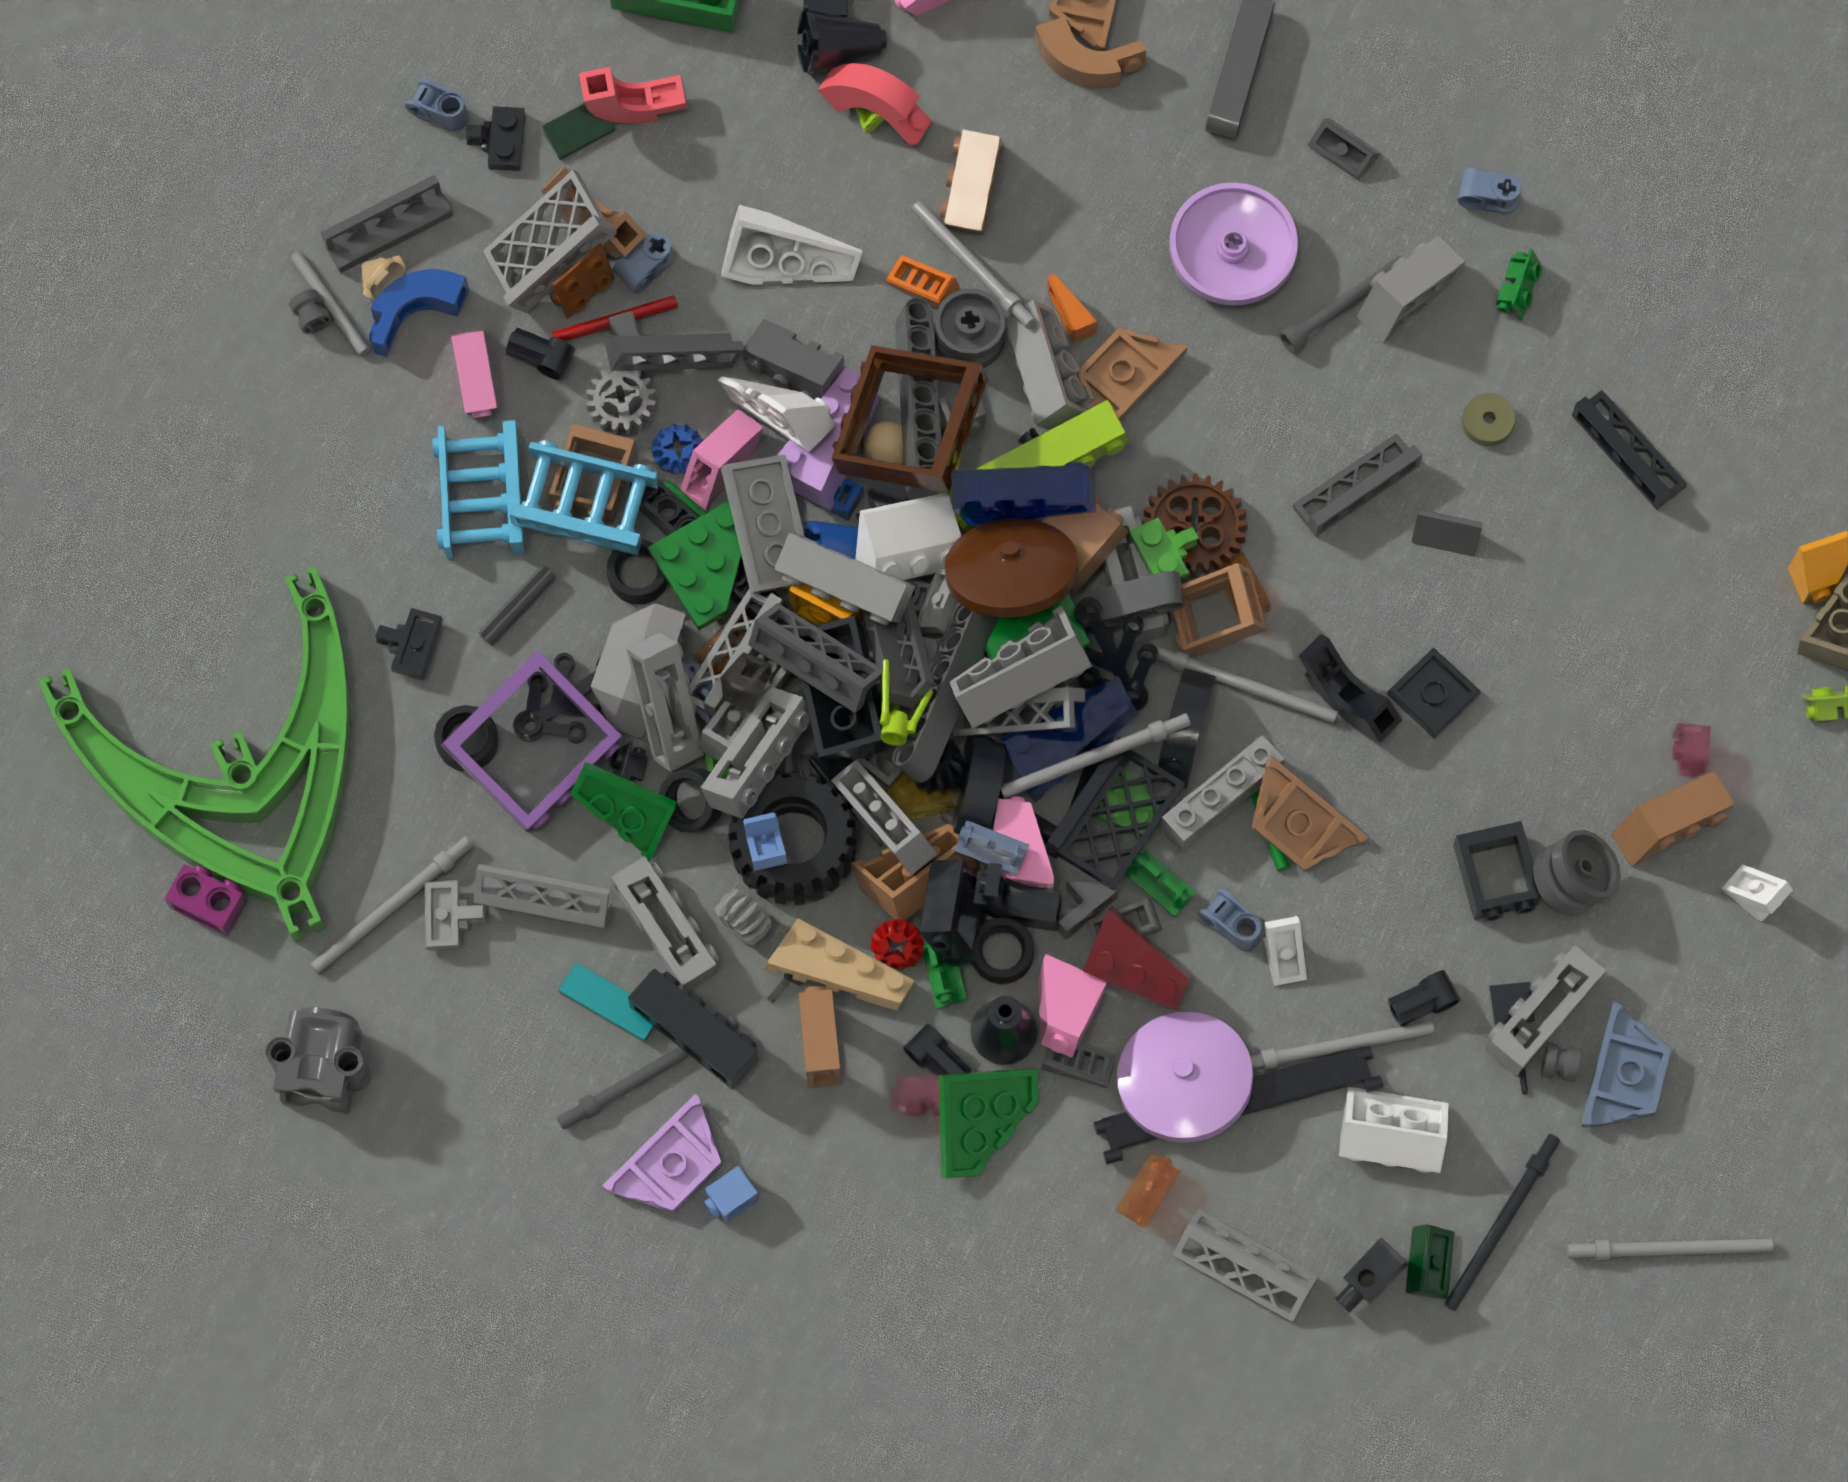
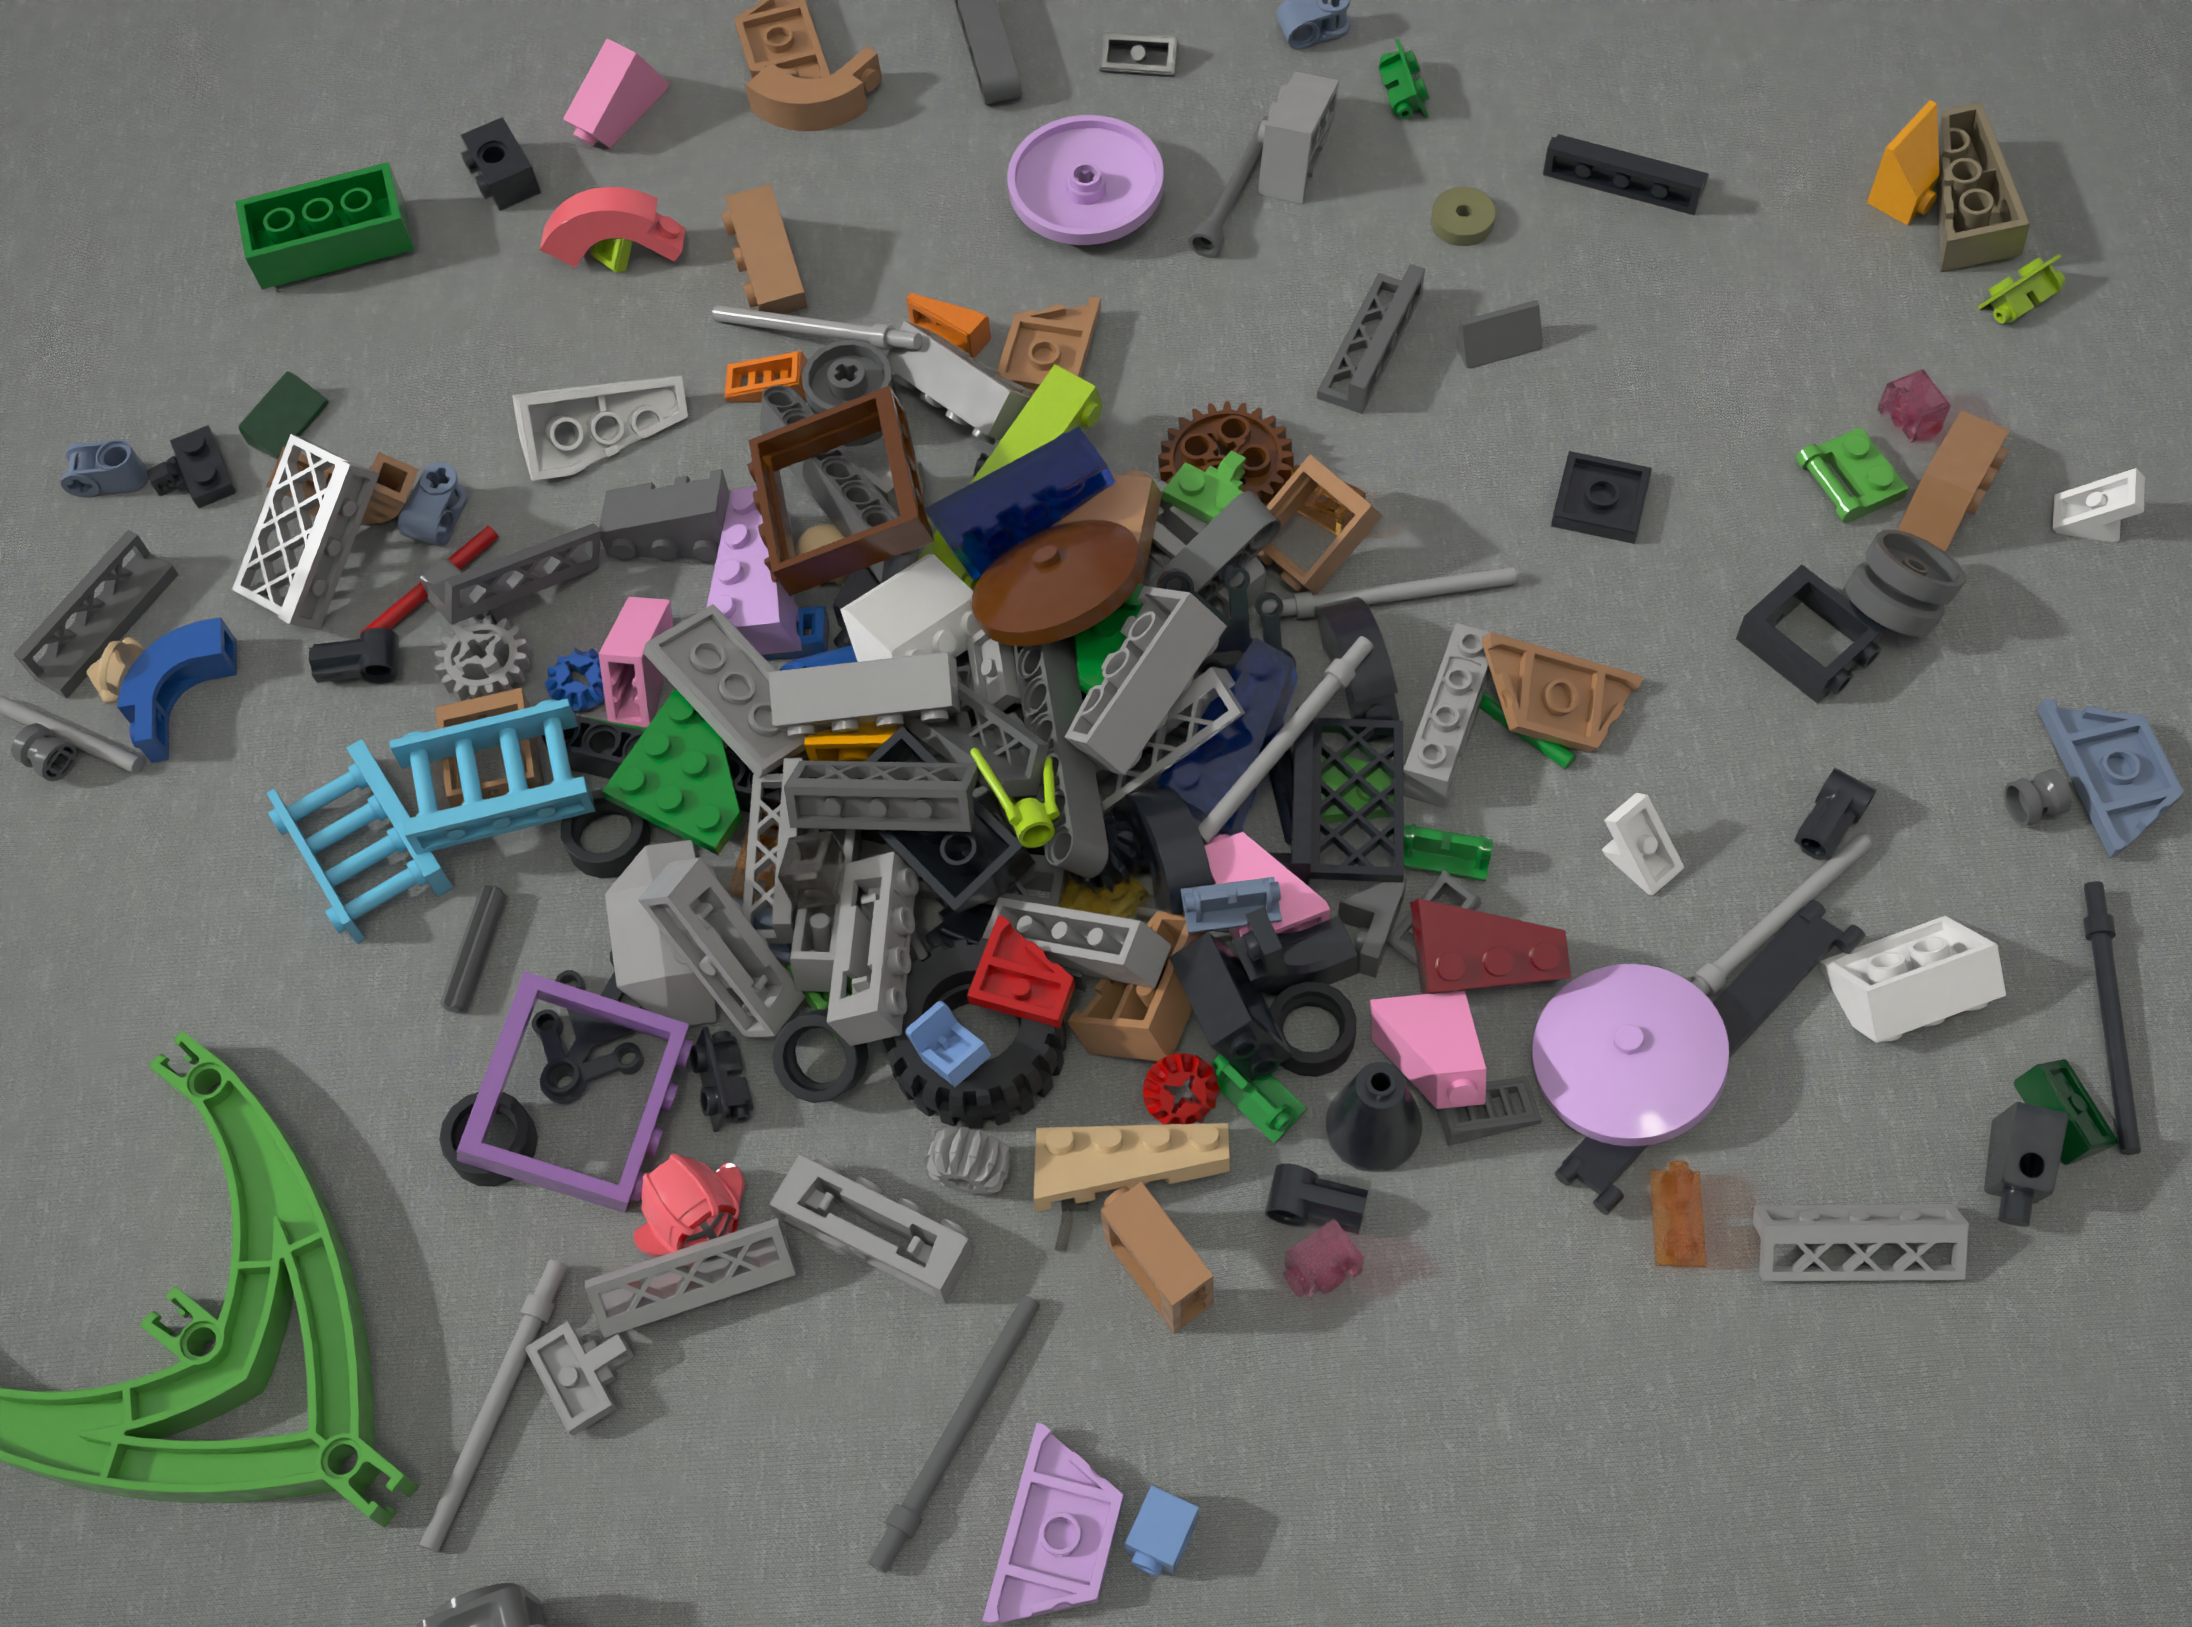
camera: 25 degrees left, 10 degrees down
magenta brick [164,864,247,937] -> none
black hinge [375,608,443,680] -> none
bright pink slope [451,330,498,418] -> none
dark orange hinge [550,243,614,319] -> none
teal tile [558,962,654,1043] -> none
green wing [571,762,677,862] -> none
coral arch [579,67,687,123] -> none
black brick [628,968,759,1090] -> none
white wedge [717,376,836,452] -> none
black cone [797,10,887,74] -> none
green plate [938,1068,1039,1178] -> none
sand blue piece [1198,888,1262,951] -> none
black arch [1298,634,1402,743] -> none
light grey brick [1486,945,1606,1076] -> none
black piece [1489,982,1535,1095] -> none
none -> coral piece [634,1153,745,1257]
none -> red wing [967,915,1075,1028]
none -> bright green plate [1795,427,1909,523]

